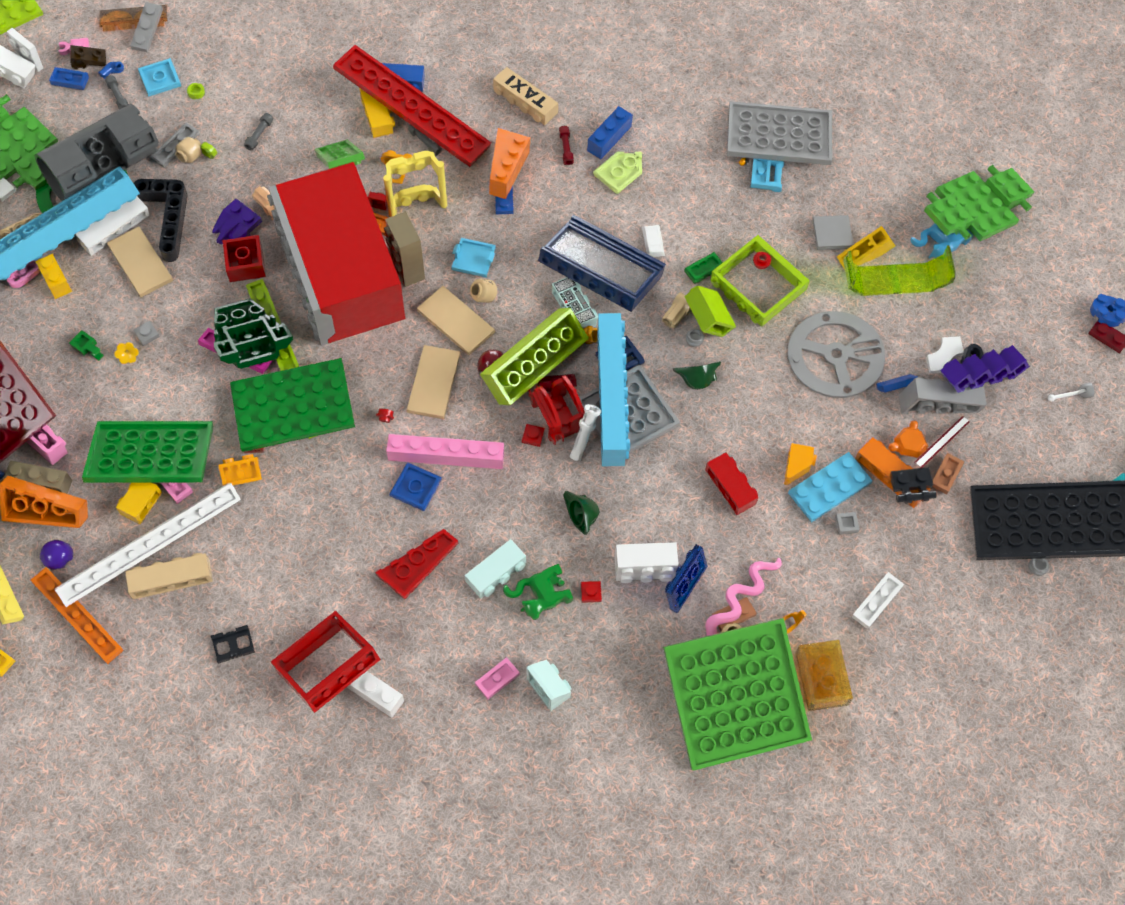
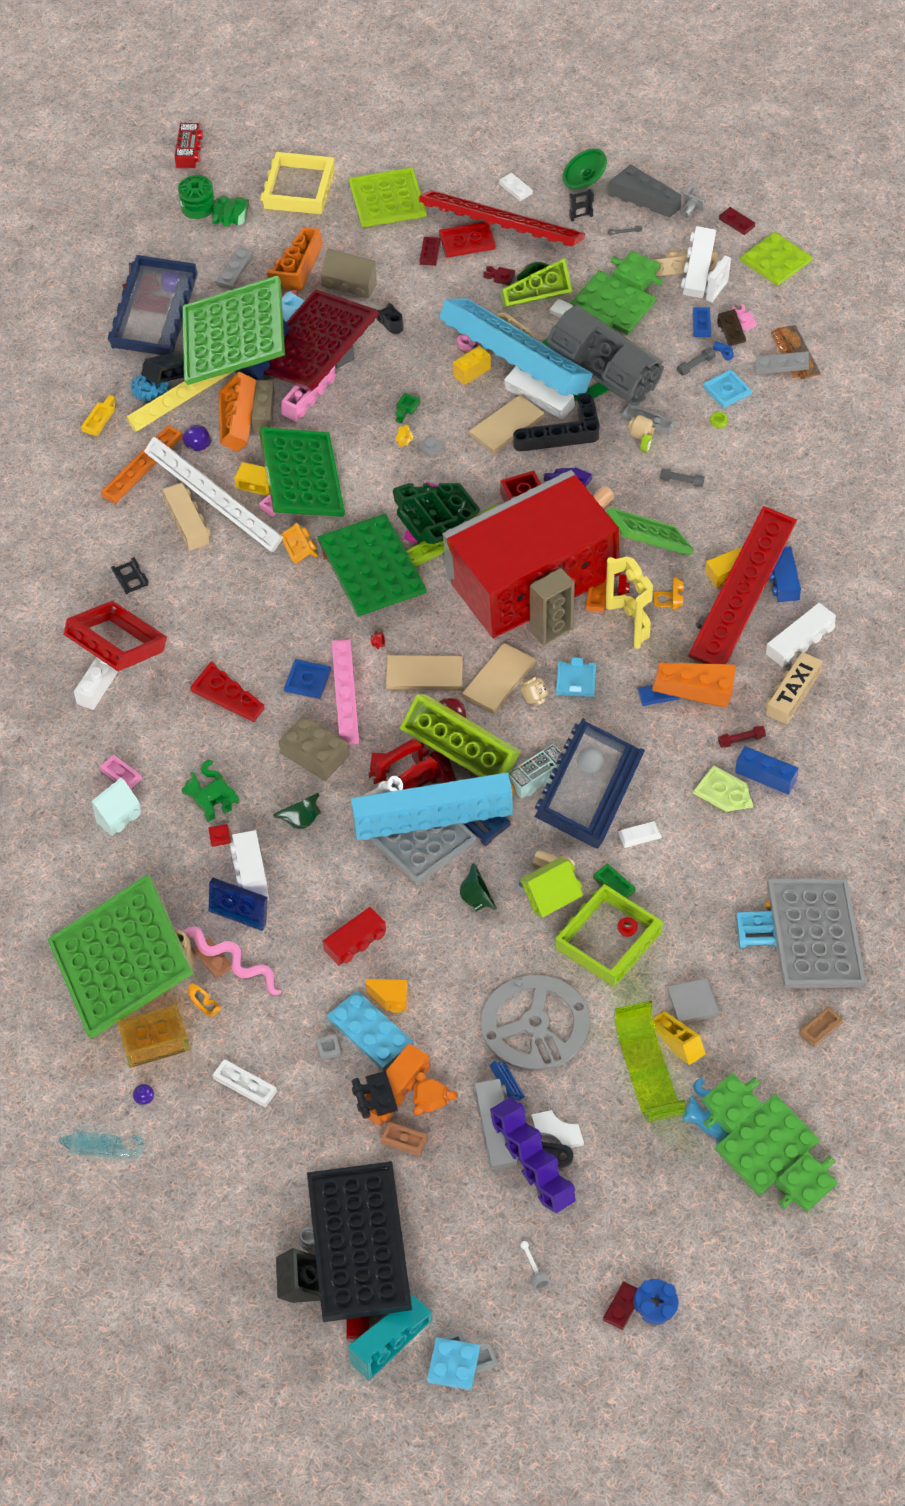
camera: 85 degrees right, 10 degrees down
light aqua brick [465,539,526,599] -> none
sticker [914,416,970,468] -> none
none -> clear light blue plate [59,1131,144,1158]
none -> dark purple plate [133,1084,154,1105]
none -> pearl dark grey slope [276,1248,320,1303]
none -> dark tan brick [279,716,350,781]
none -> white brick [766,603,836,668]
none -> medium nougat plate [799,1006,843,1048]

